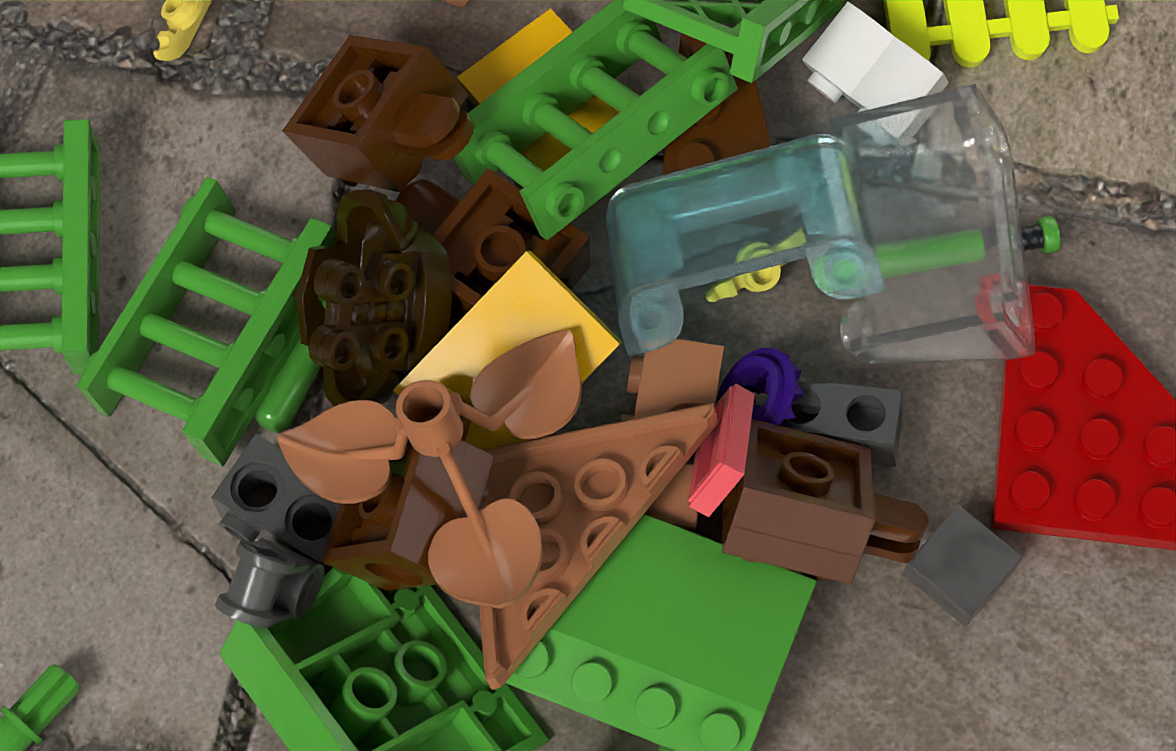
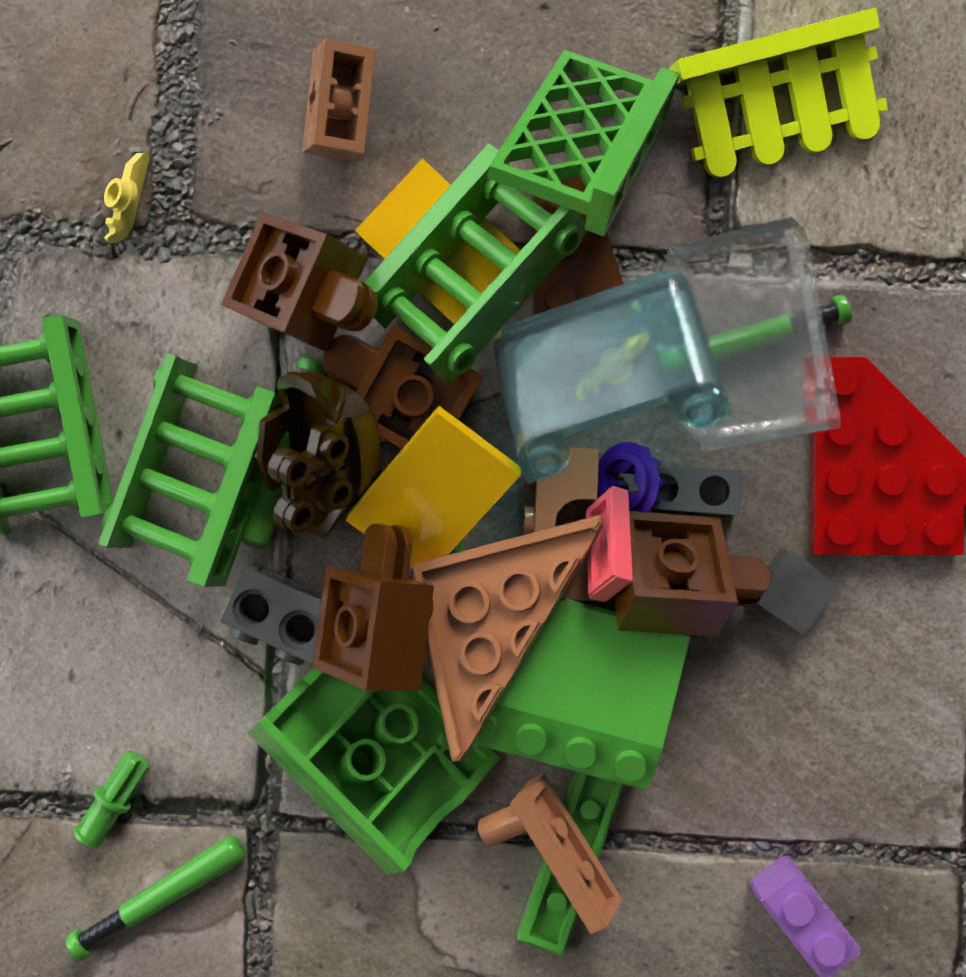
camera: 10 degrees left, 20 degrees up
dark grey piece [215,538,324,628] -> none
nougat plant [277,330,582,609] -> none
white brick [802,2,949,141] -> none

